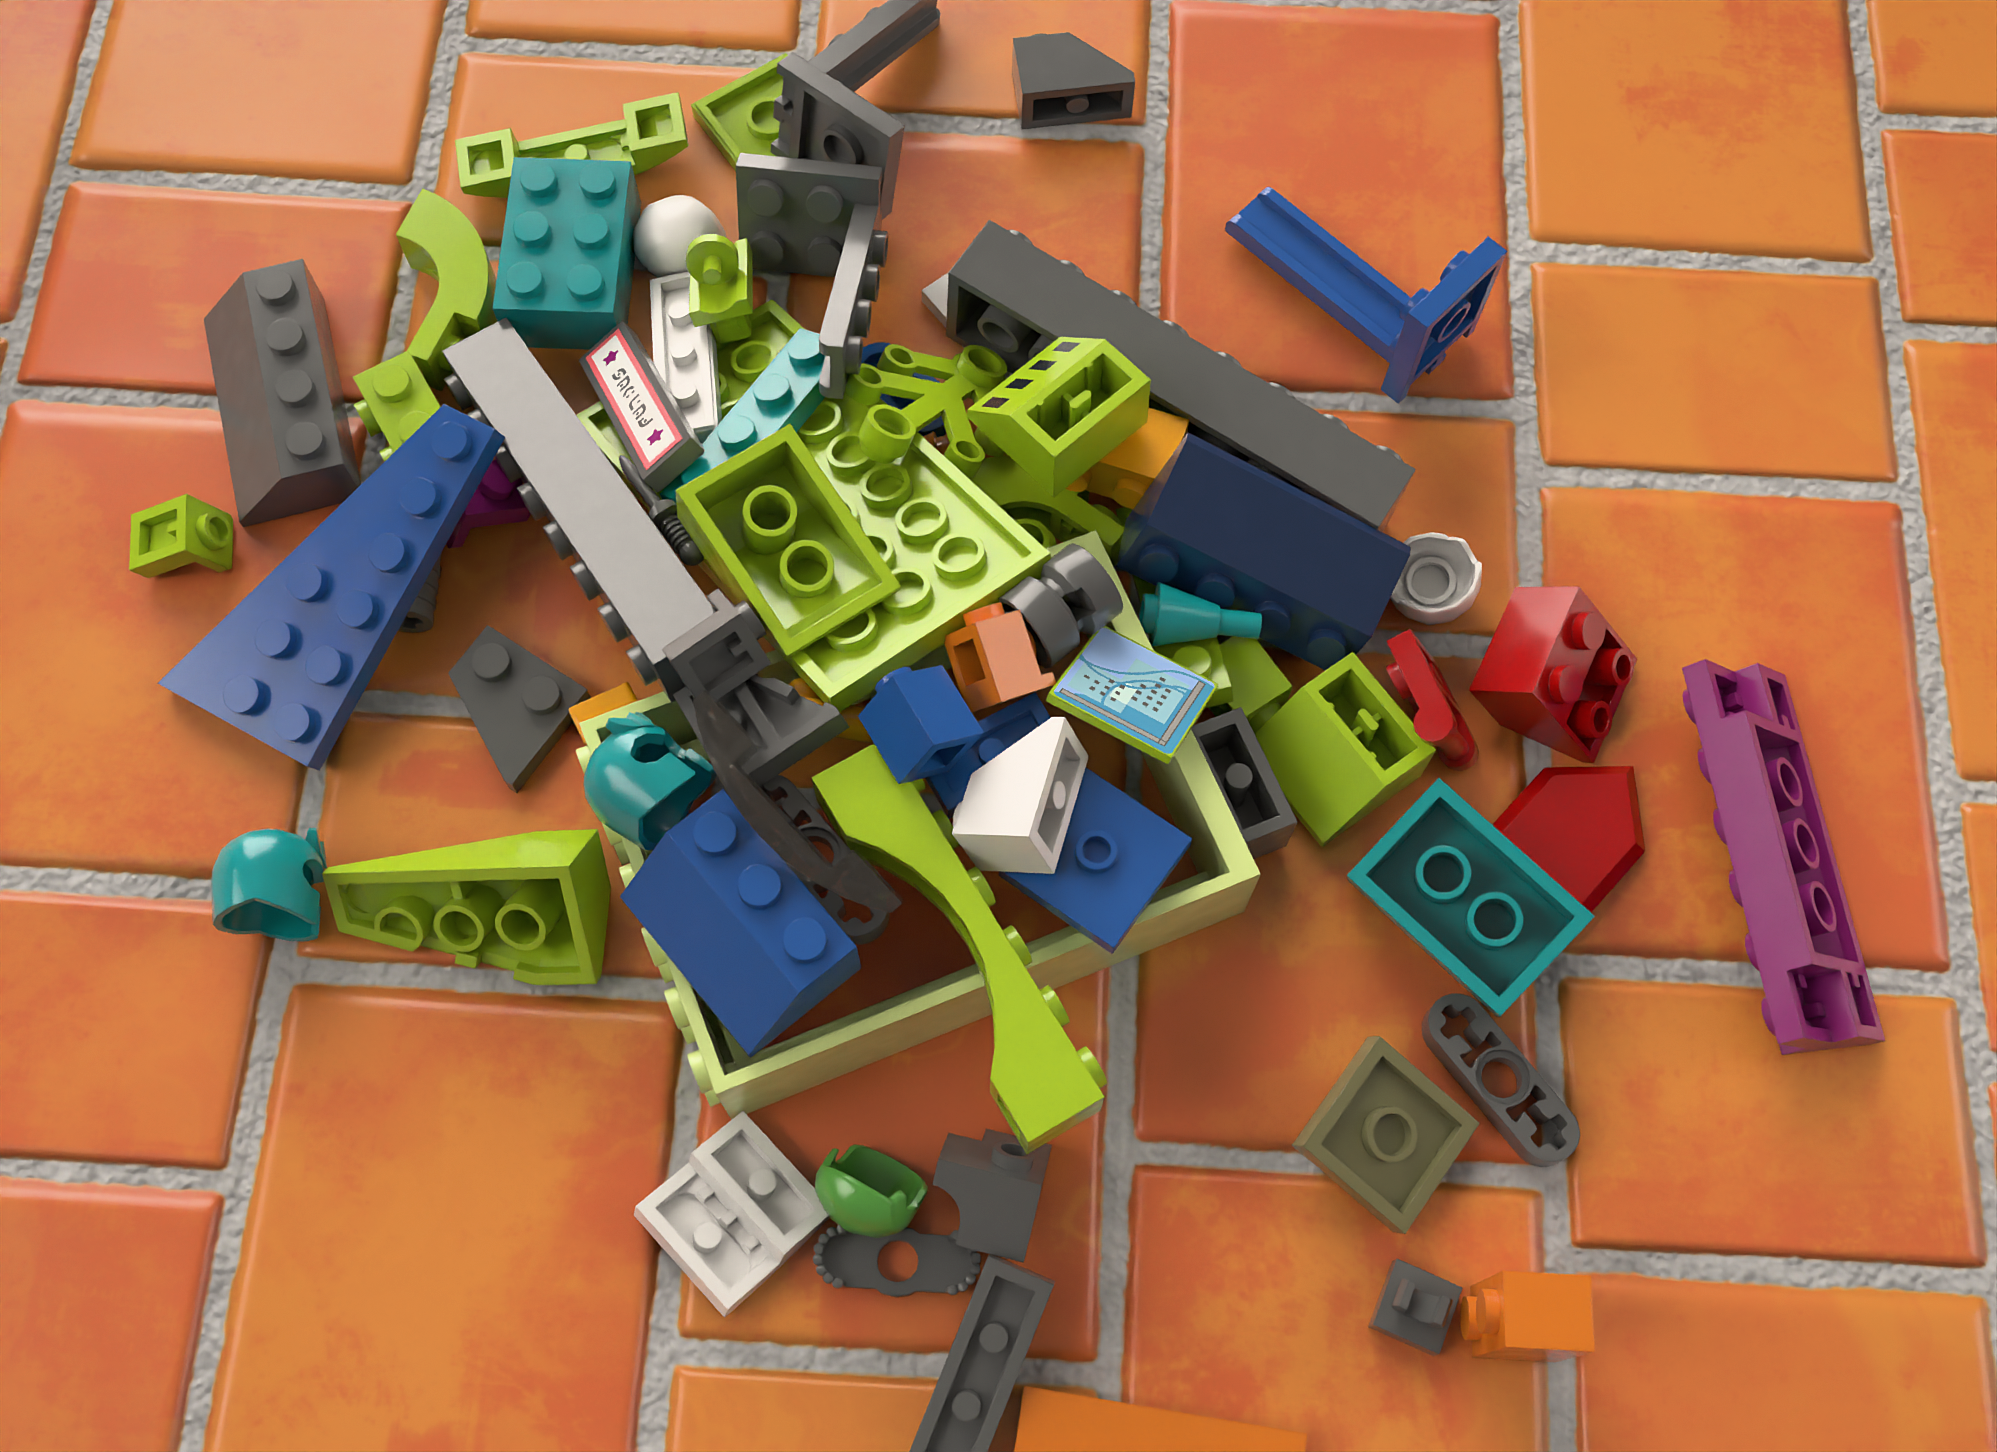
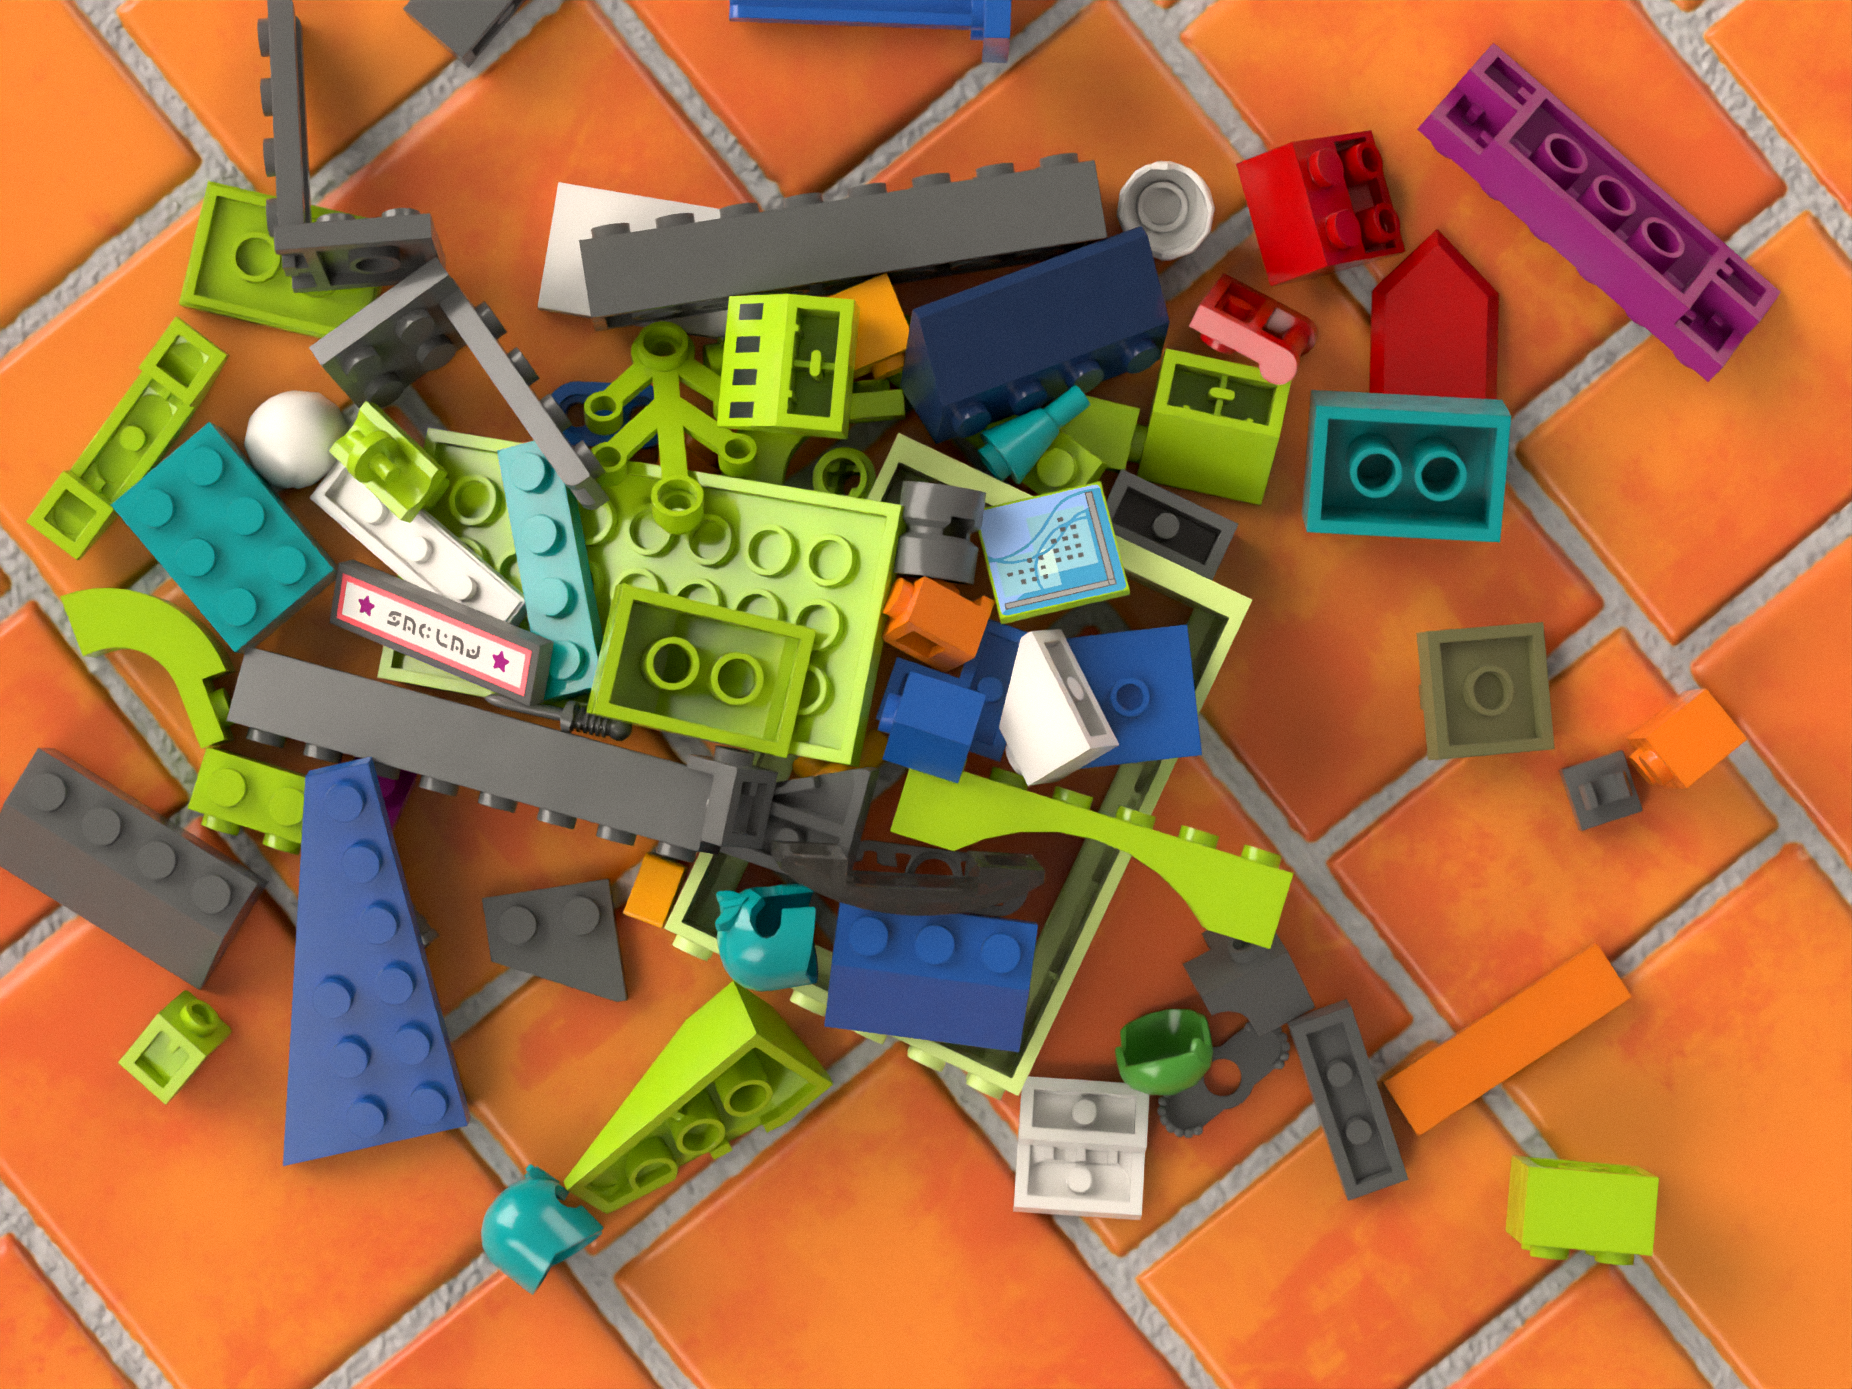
camera: 35 degrees left, 20 degrees up
dark grey beam [1422,993,1580,1167] -> none

